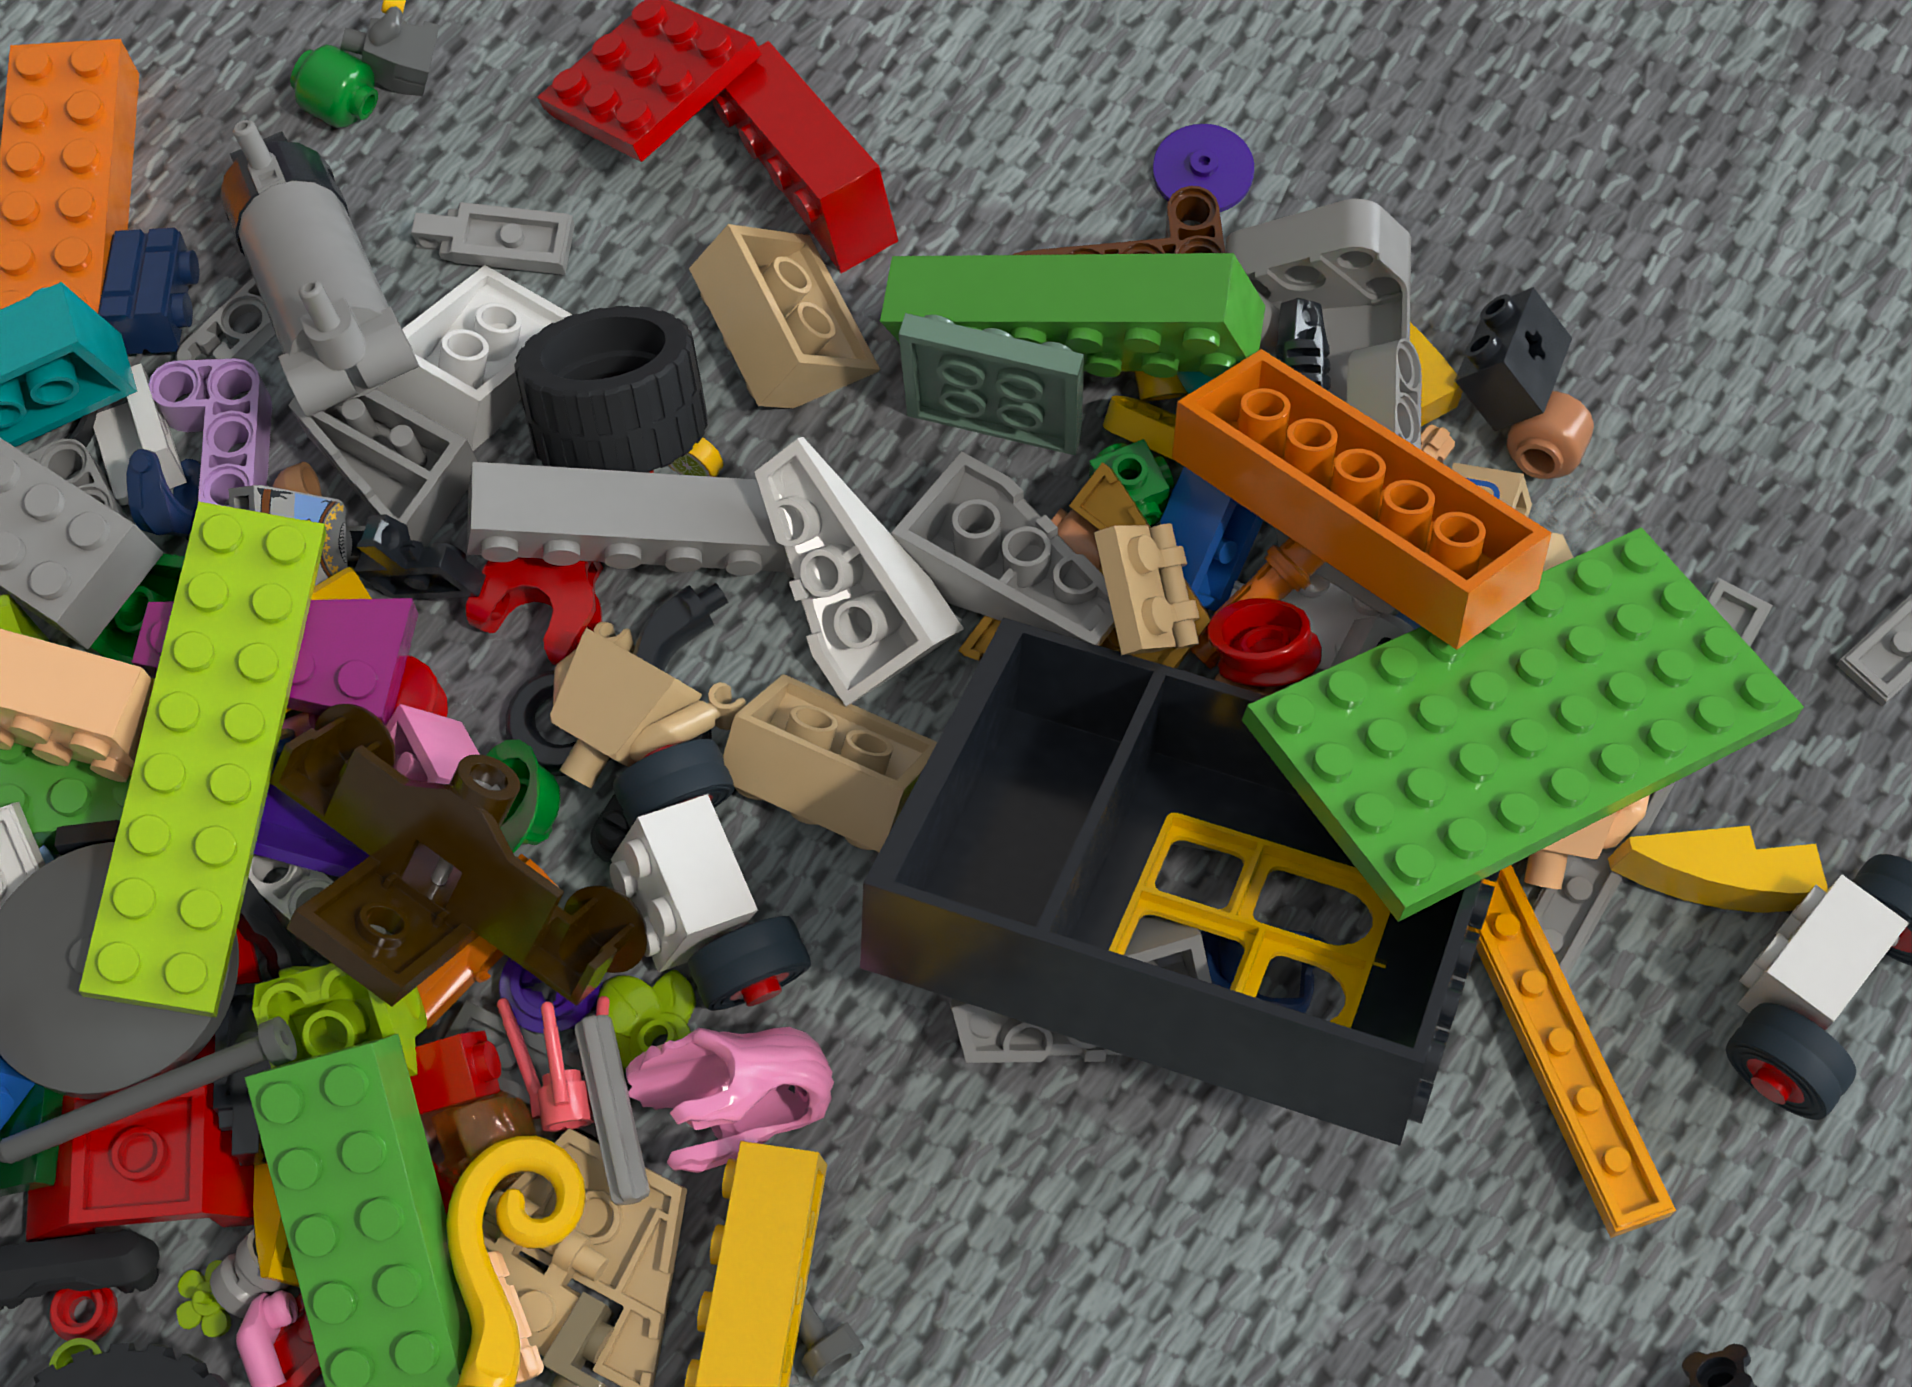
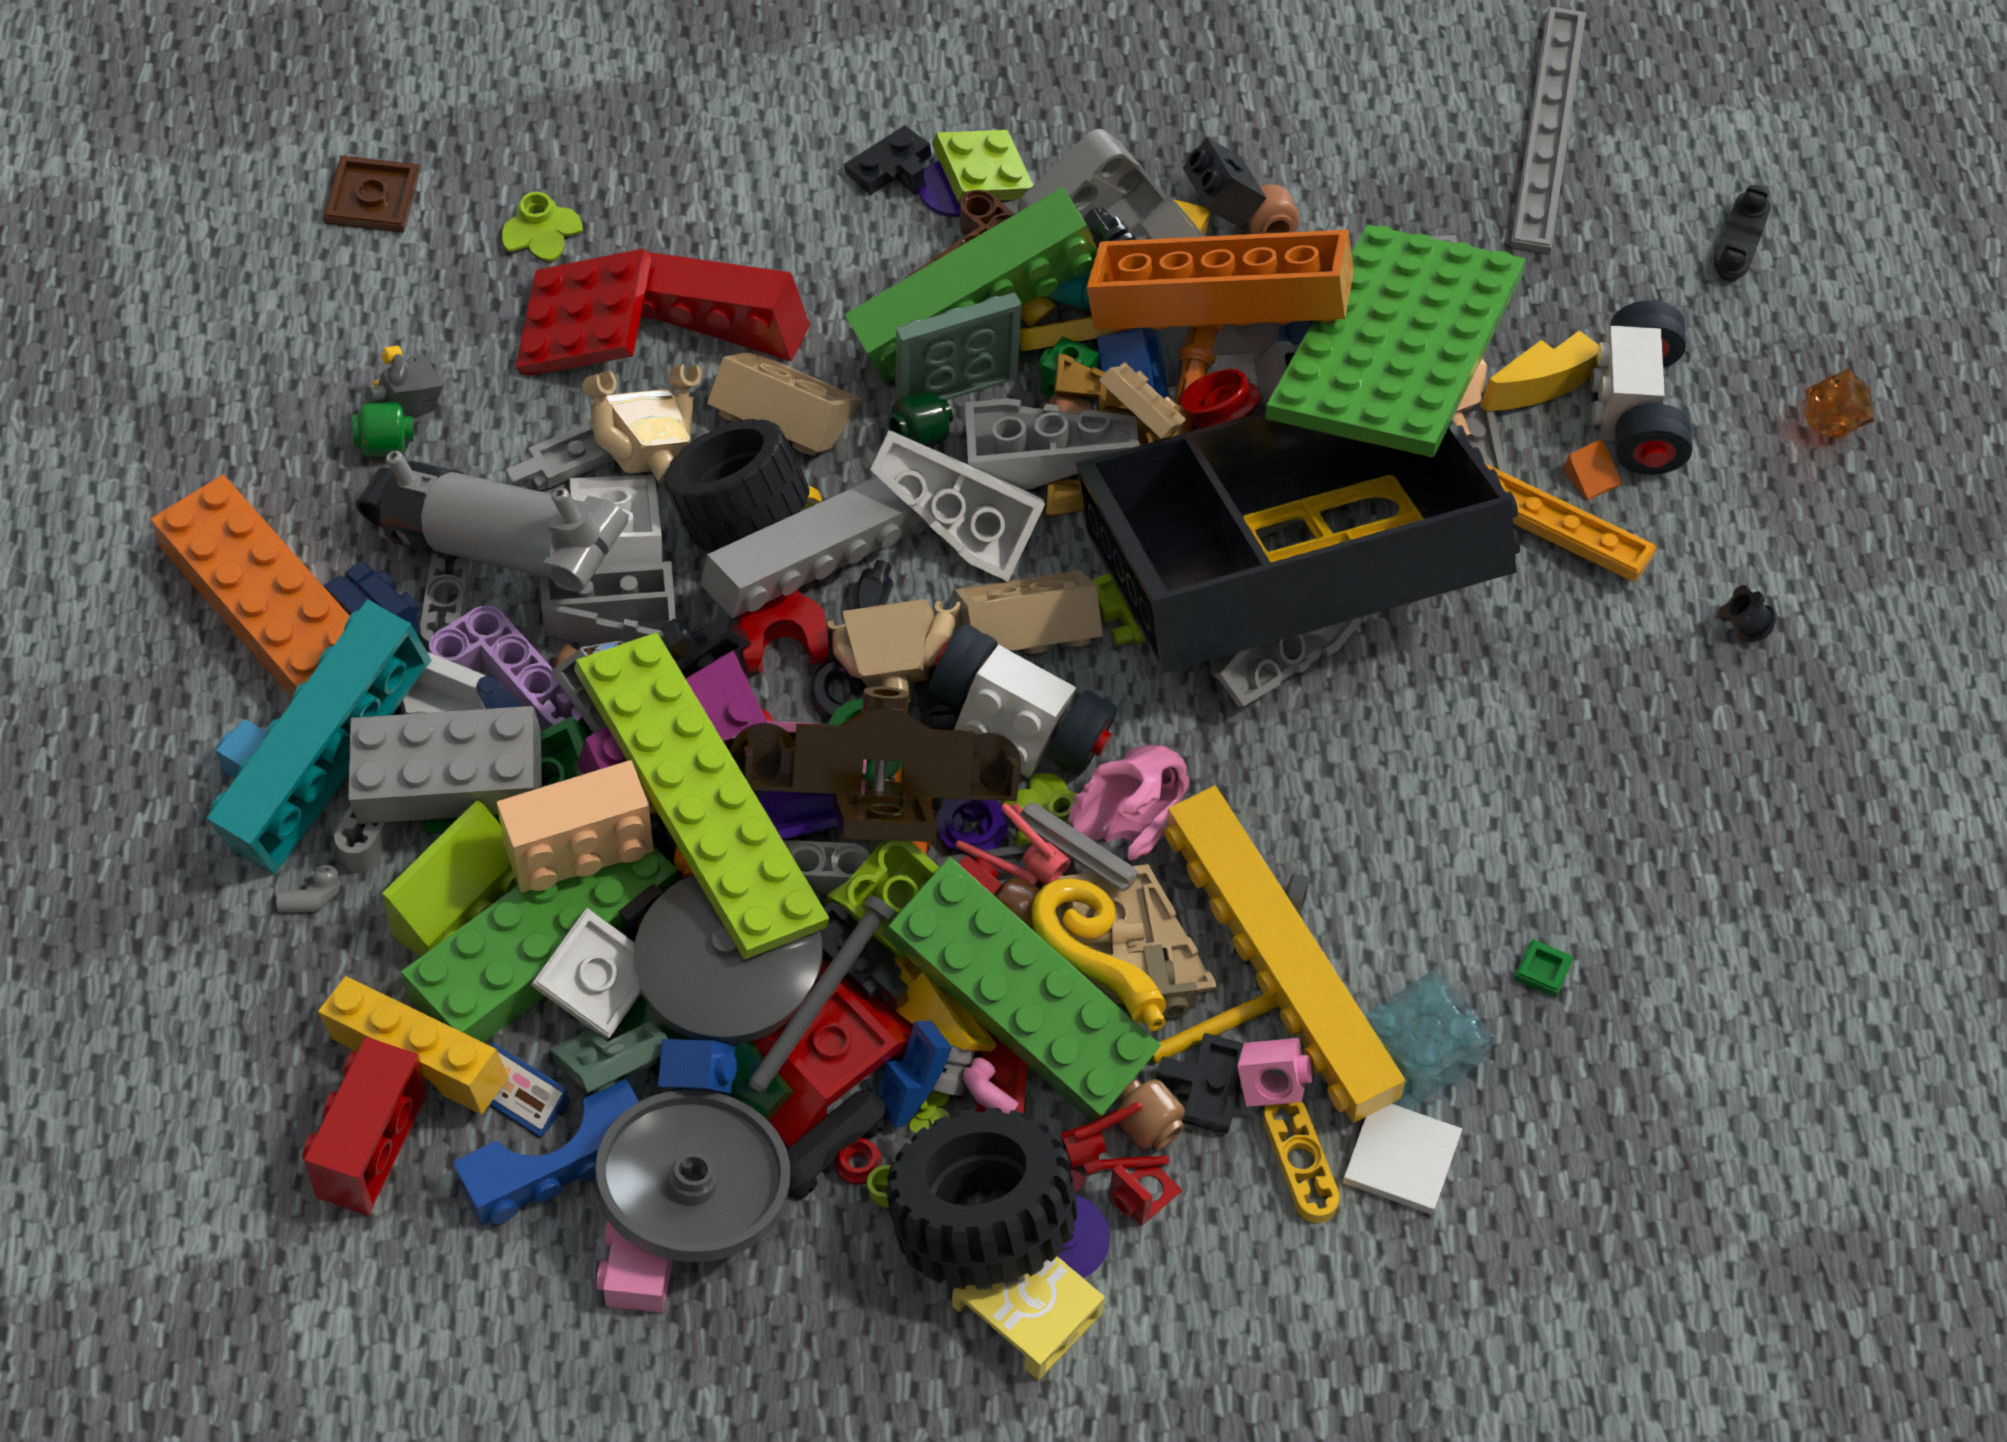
camera: 45 degrees left, 10 degrees down
none -> tan torso [582,364,702,485]
none -> black hinge [844,125,932,195]
none -> blue slope [876,1021,952,1127]
none -> dark green head [888,390,953,447]
none -> lime plate [932,130,1033,203]
none -> orange slope [1563,440,1622,501]

